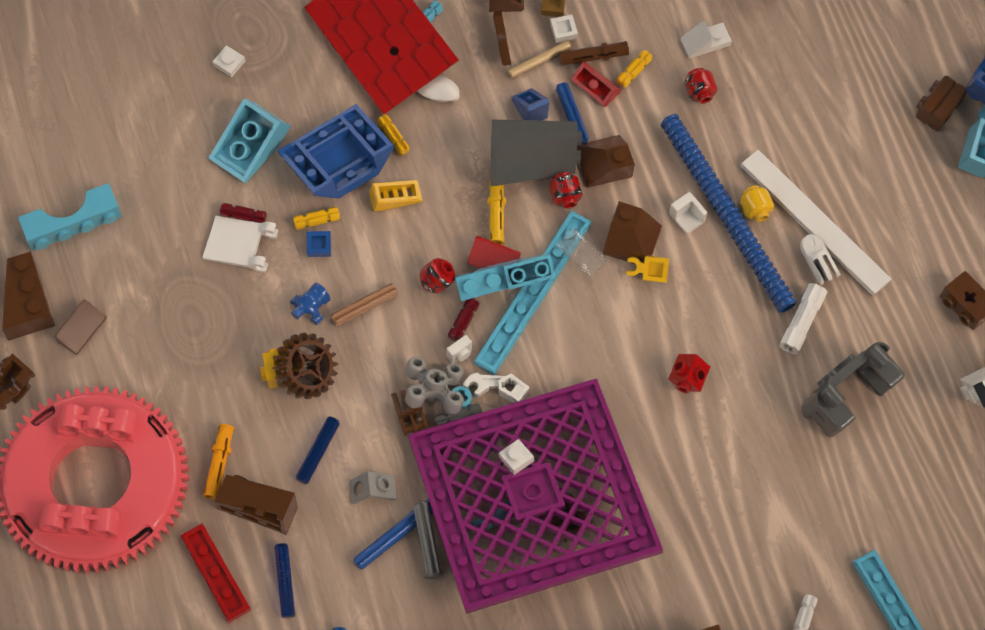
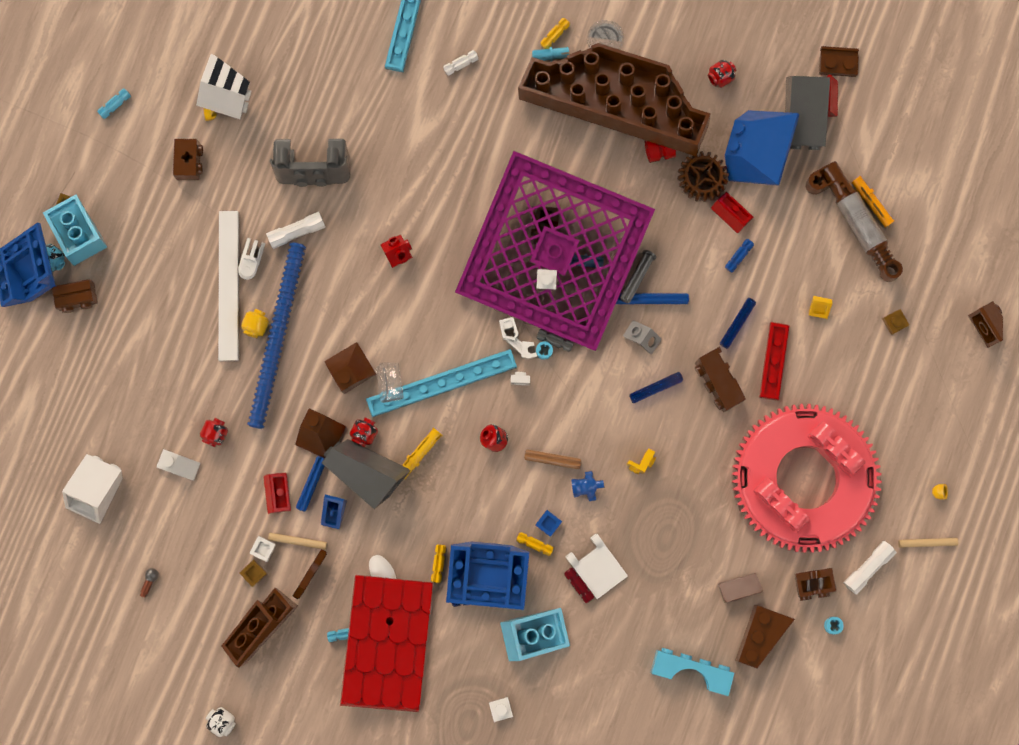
camera: 135 degrees left, 15 degrees up
light orange pin [203,424,235,500] -> none
reddish brown gear [272,332,339,400] -> none
yellow slope [369,180,422,212] -> none
reddish brown arm [390,390,428,436] -> none
light grey gear [405,357,464,414] -> none
dark red axle [448,298,480,342] -> none
medium azure slope [455,253,556,301] -> none
red slope [468,236,521,268] -> none
reddish brown pin [559,41,629,66] -> none
yellow axle [617,50,652,88] -> none
yellow plate [626,255,670,283] -> none
white panel [669,192,707,234] -> none

